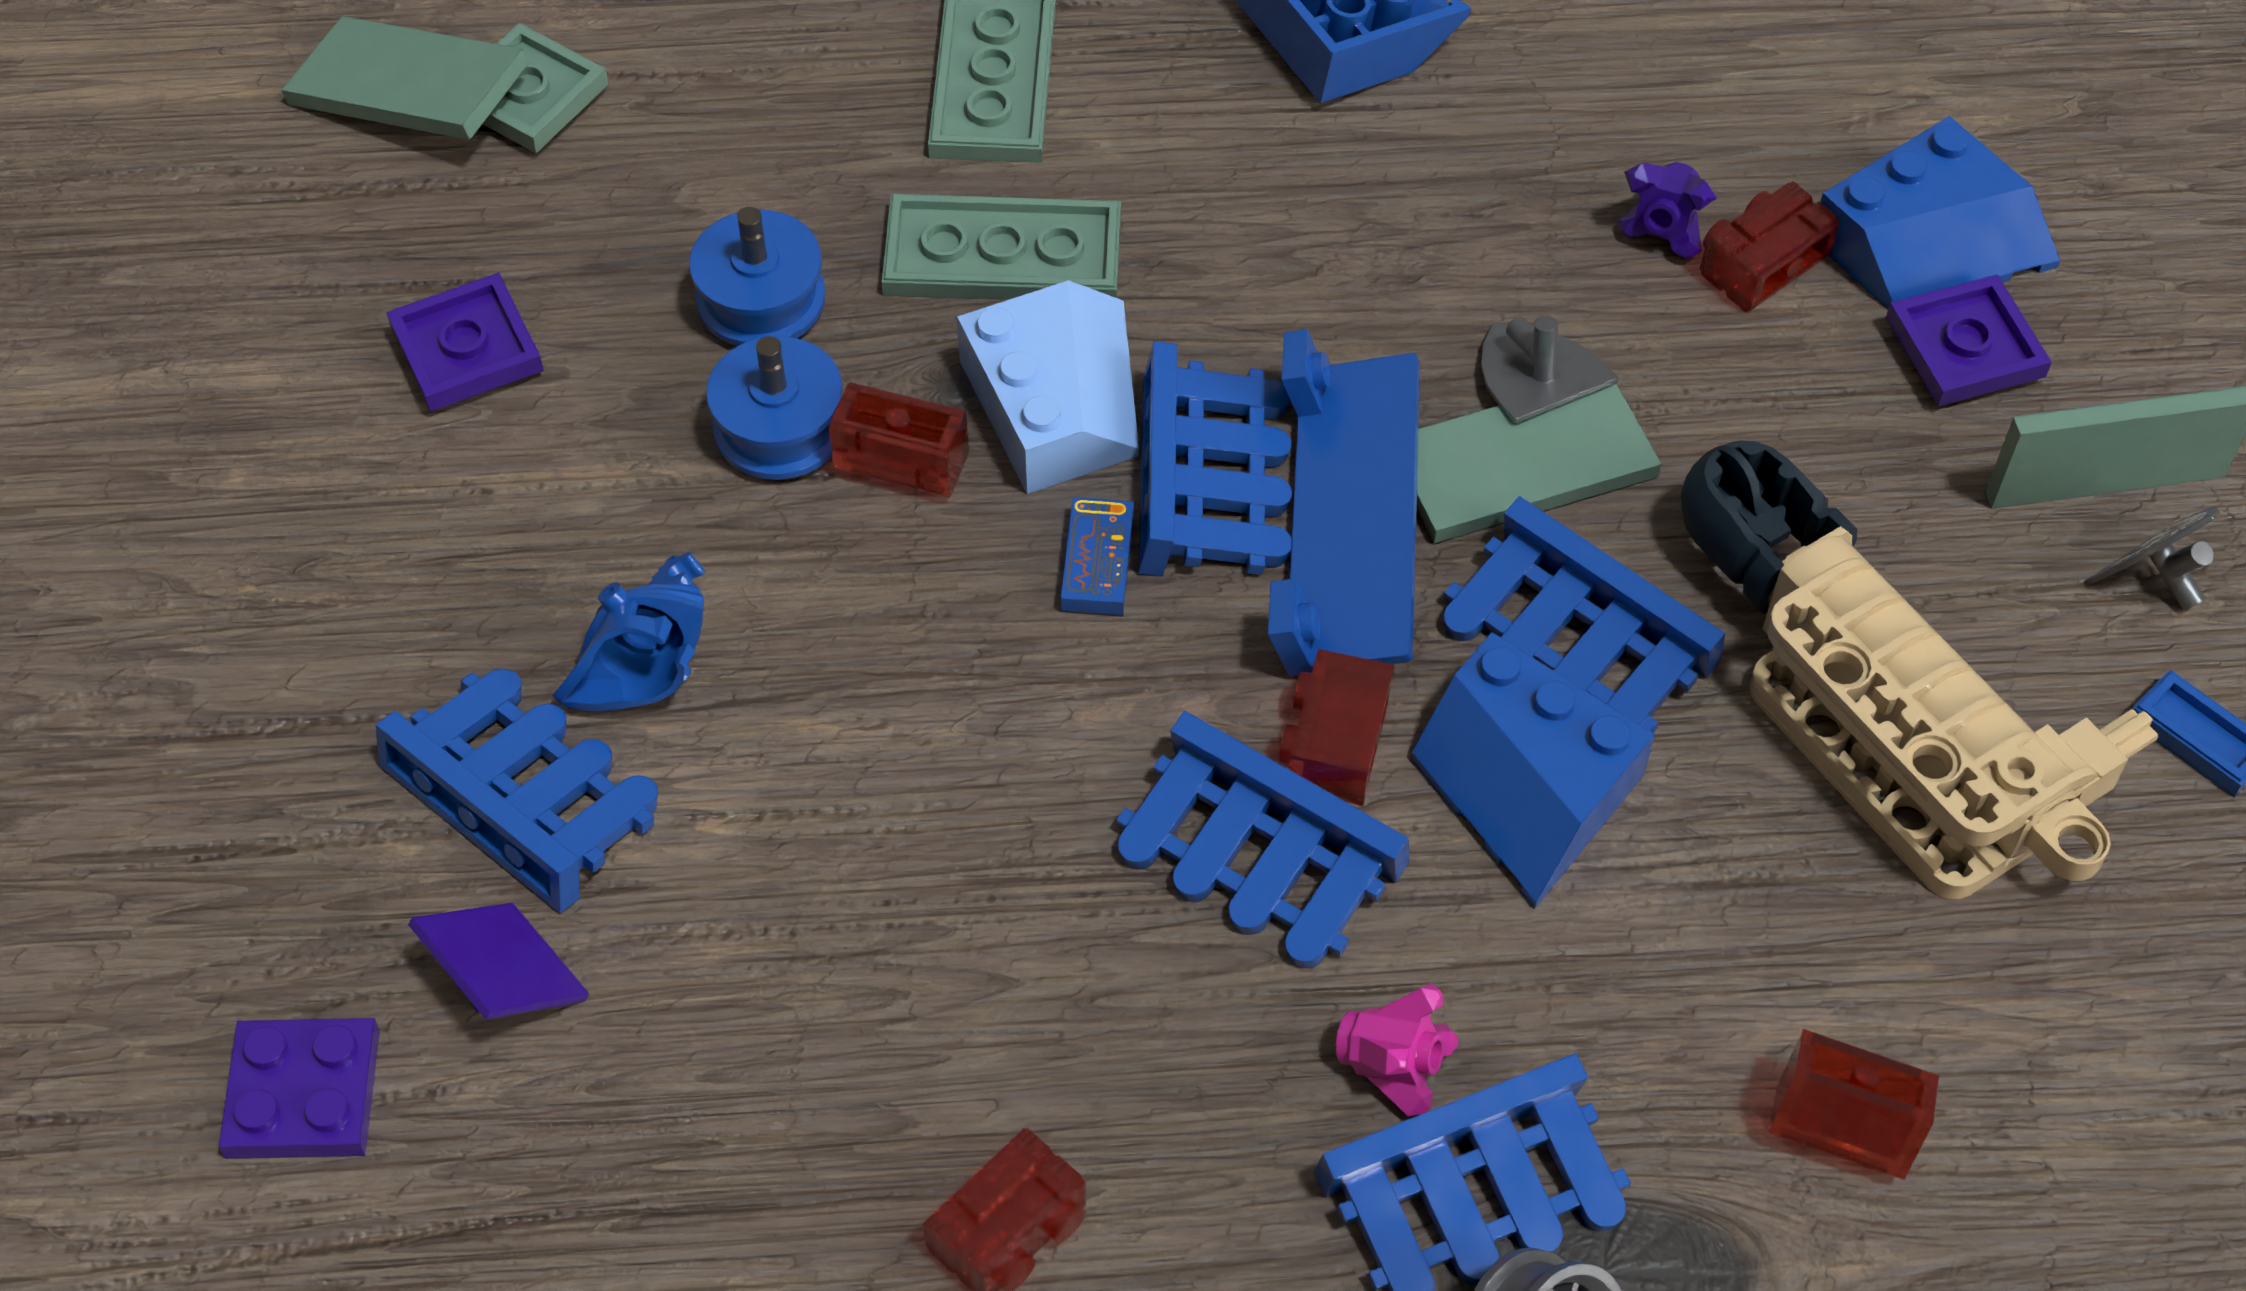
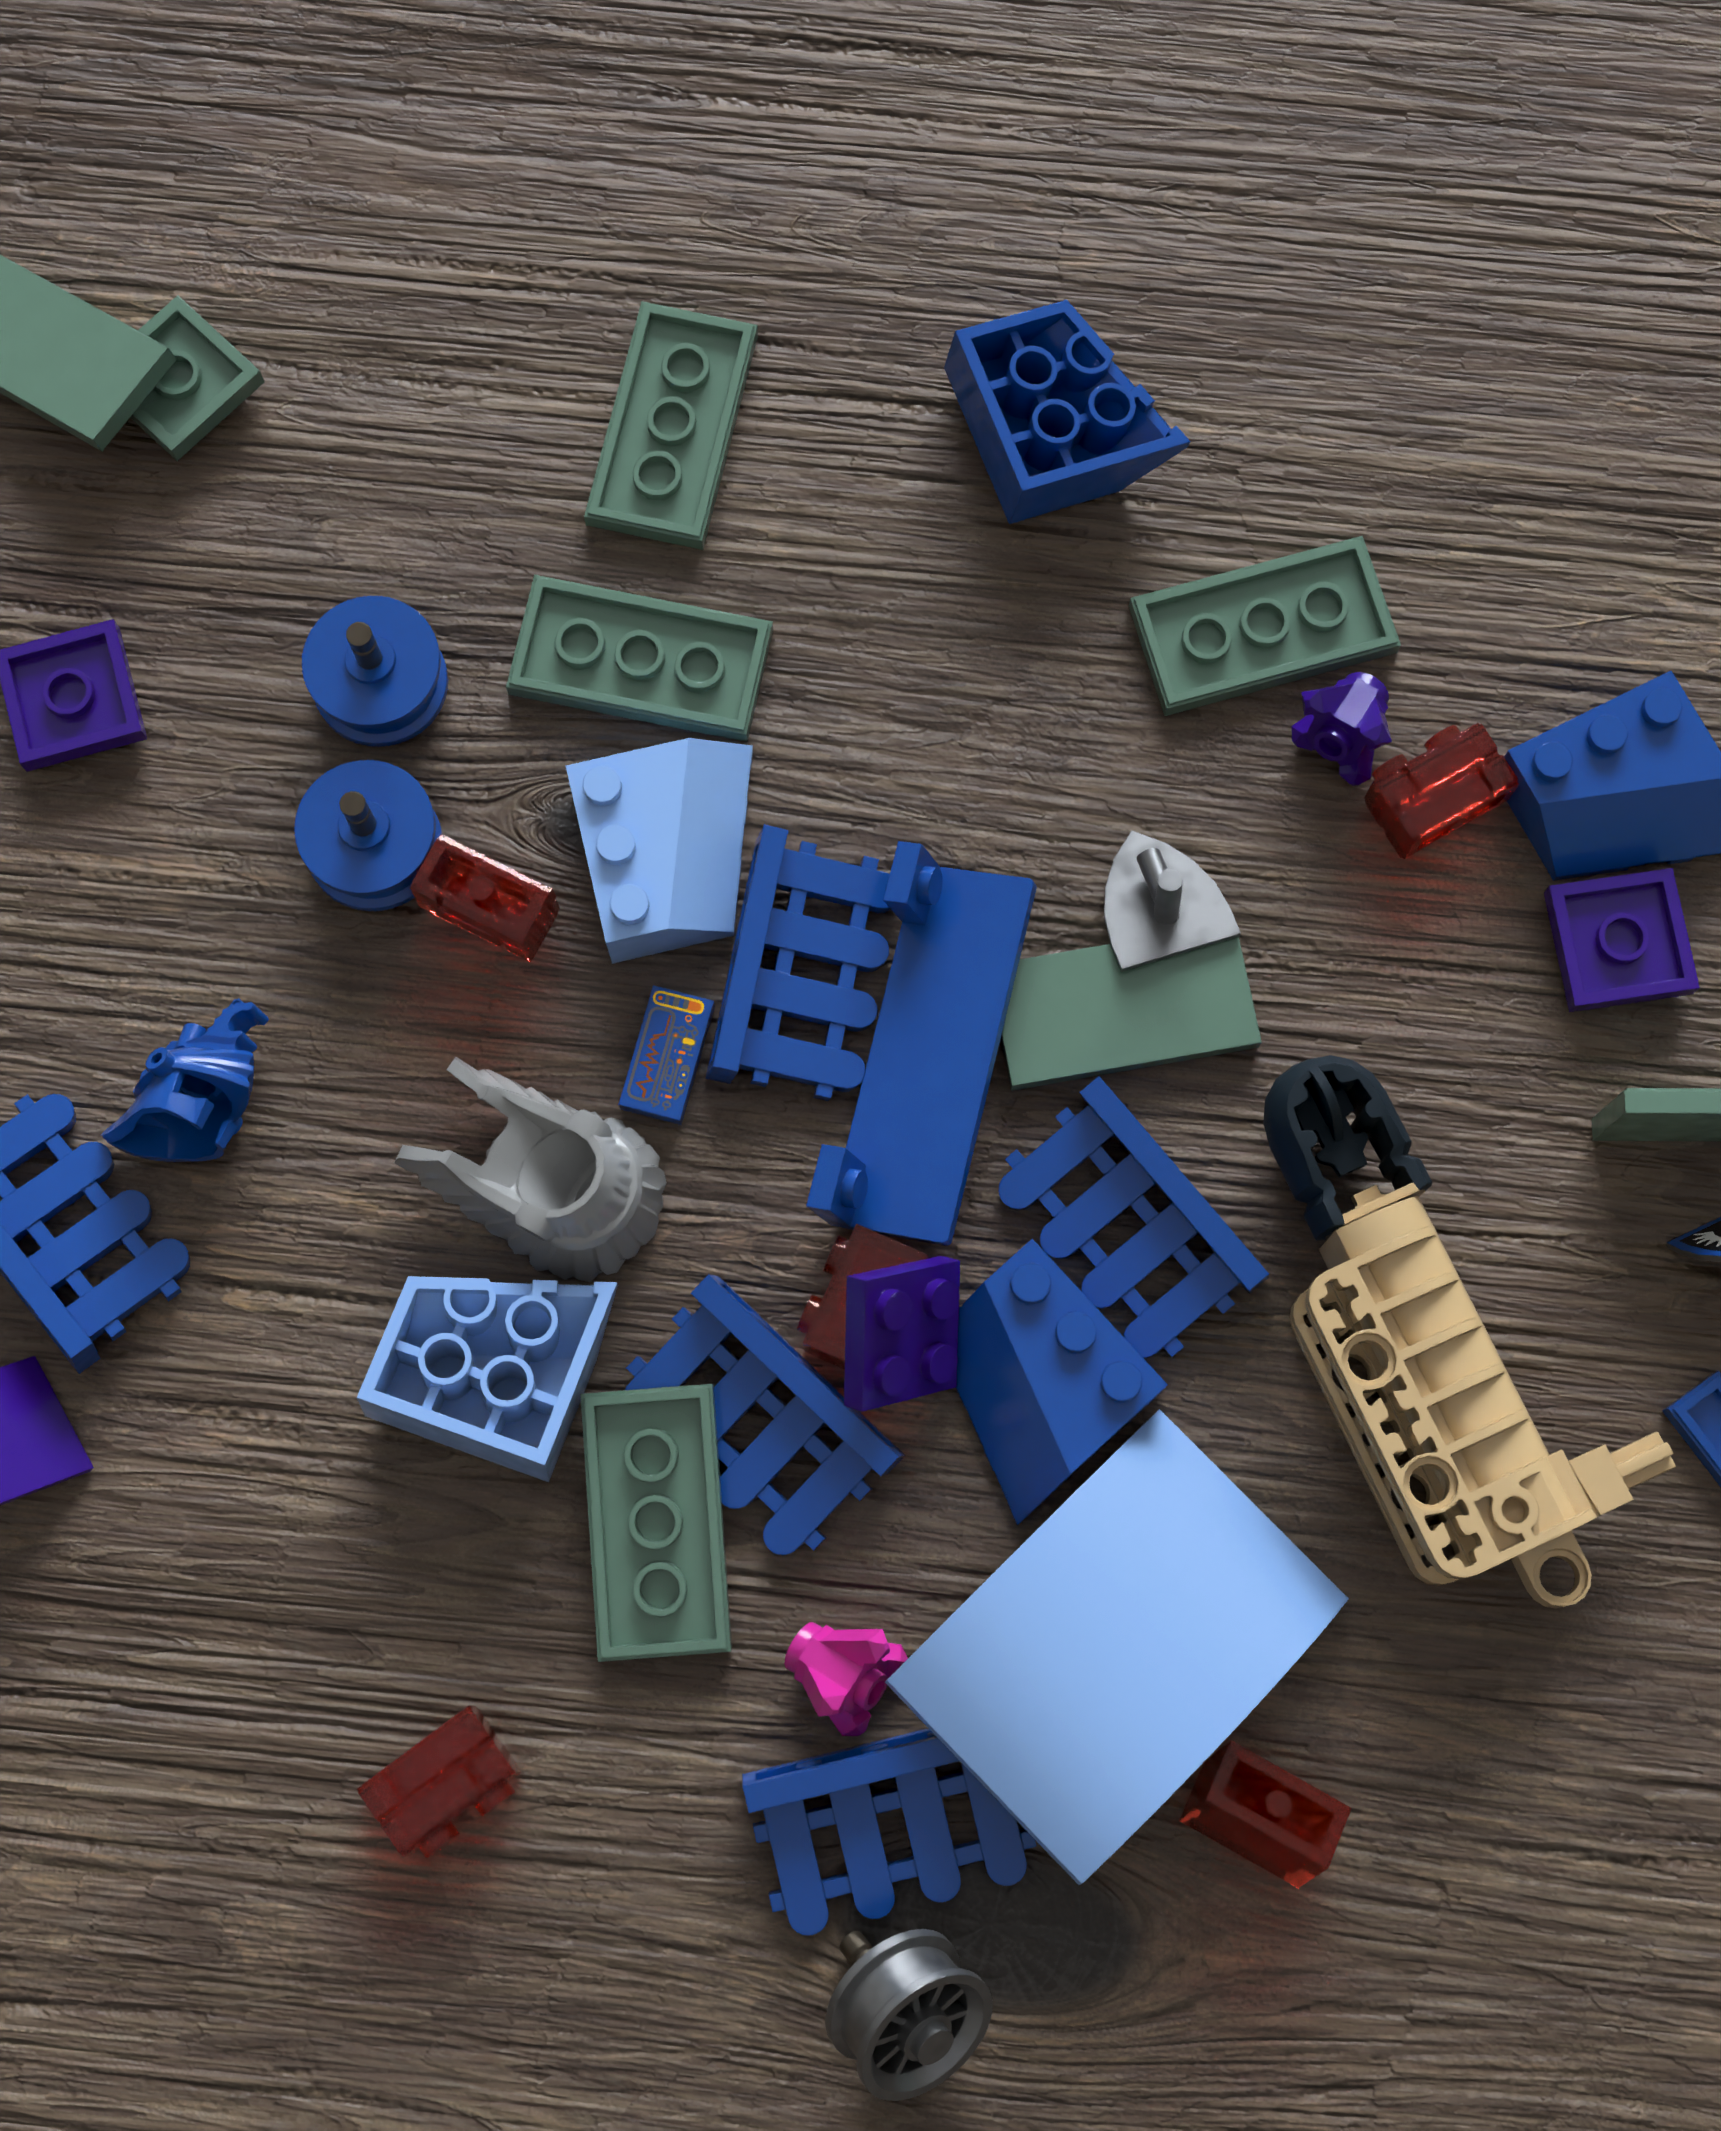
camera: 10 degrees right, 20 degrees up
none -> light blue wedge [357,1276,618,1482]
none -> light grey piece [394,1057,667,1282]
none -> sand green tile [580,1384,732,1662]
none -> dark purple plate [844,1256,960,1412]
none -> light blue slope [885,1409,1349,1885]
none -> sand green tile [1128,536,1401,716]

